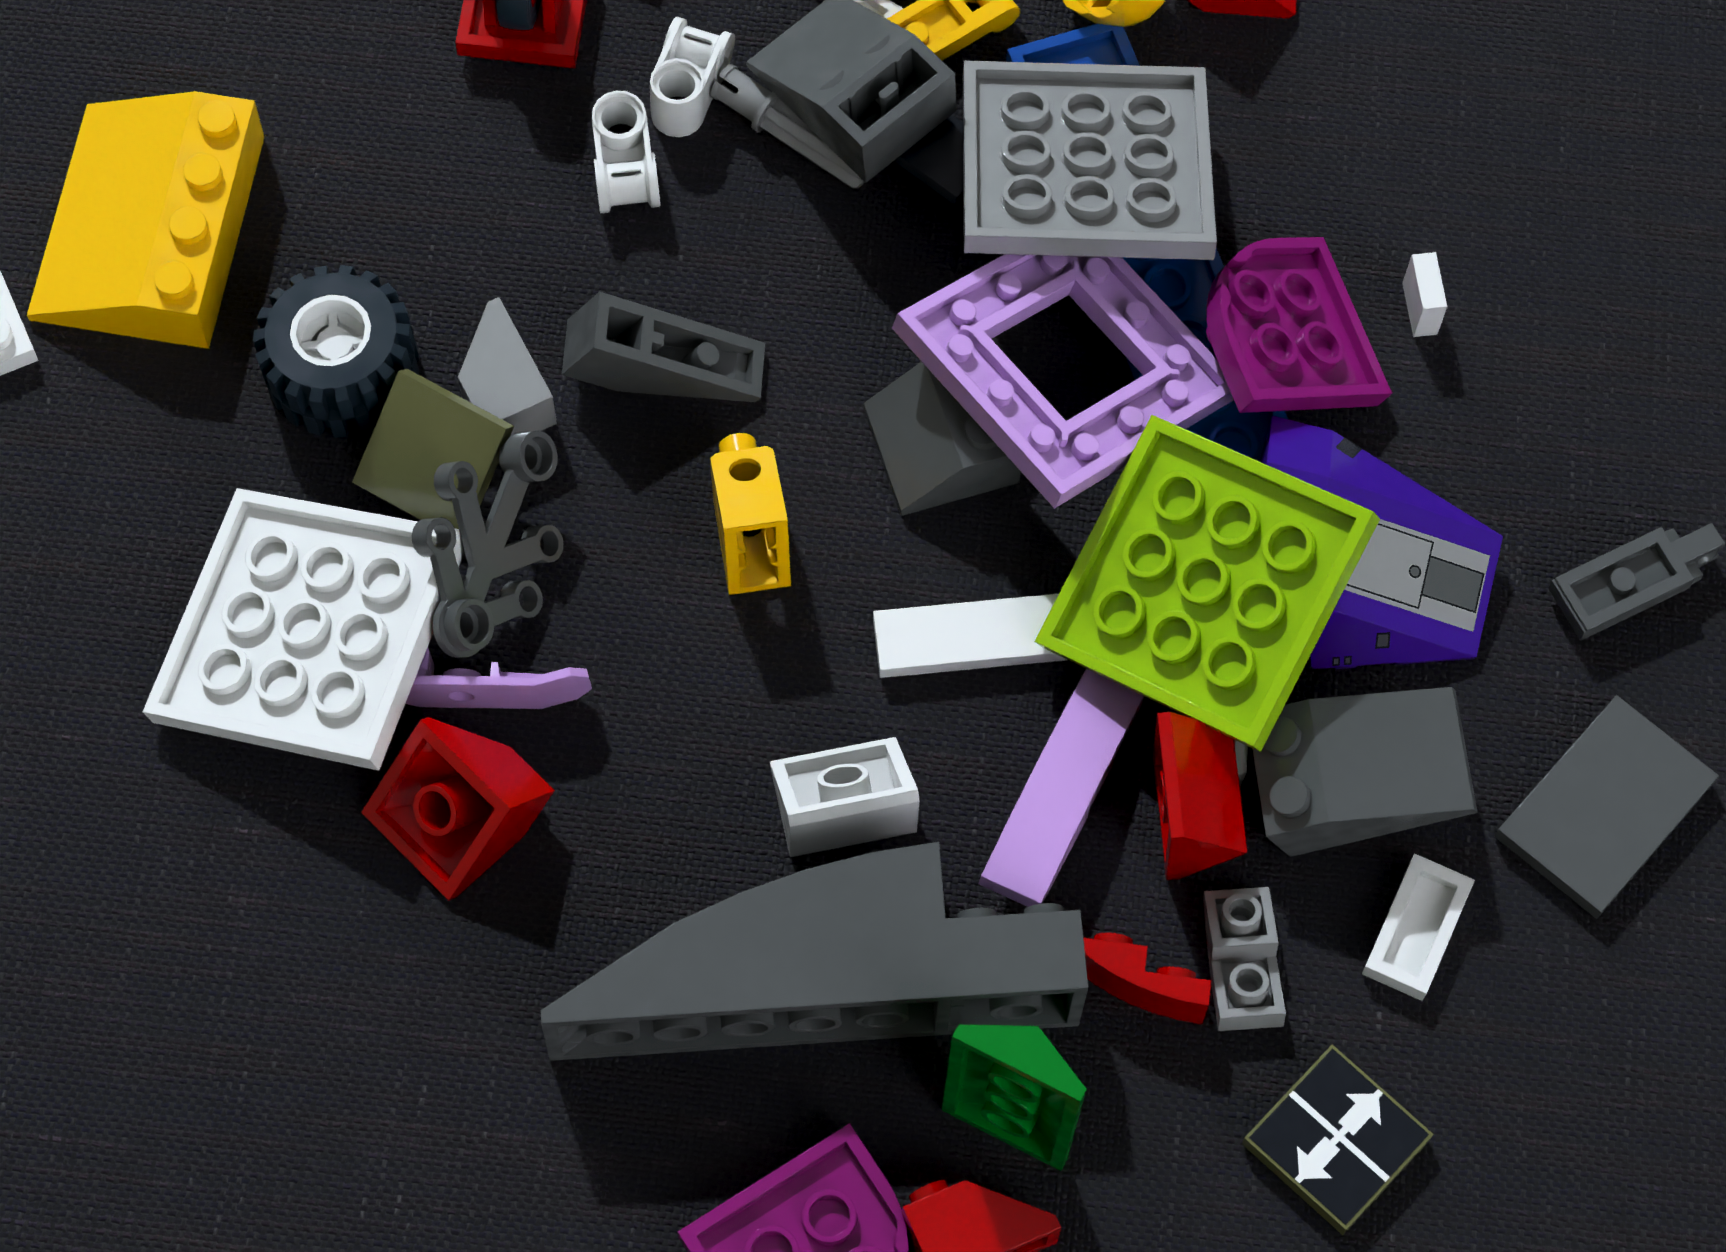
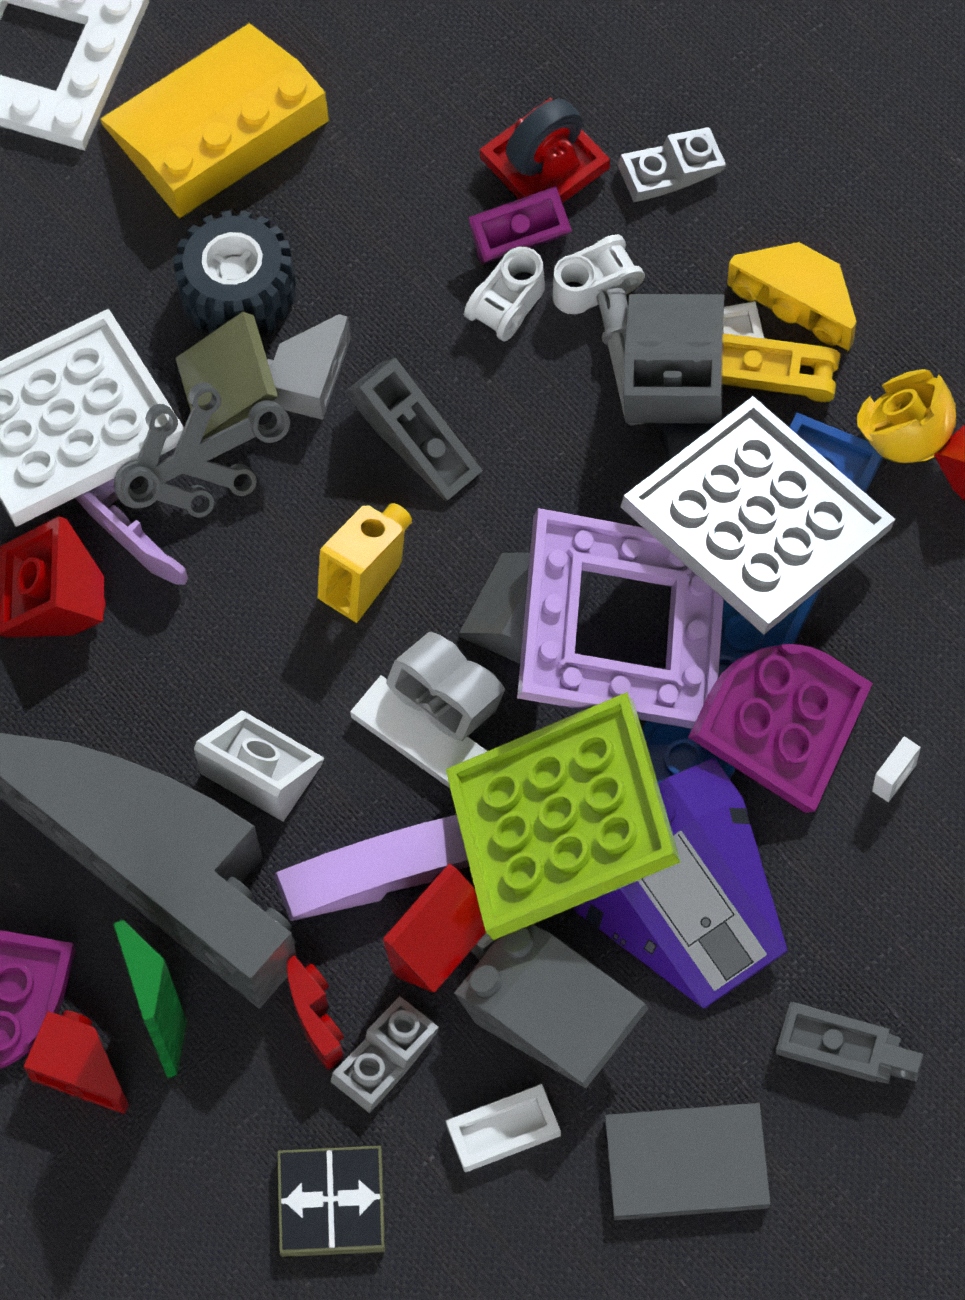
camera: 50 degrees right, 0 degrees up
none -> light grey brick [386,632,505,741]
none -> magenta slope [468,187,572,265]

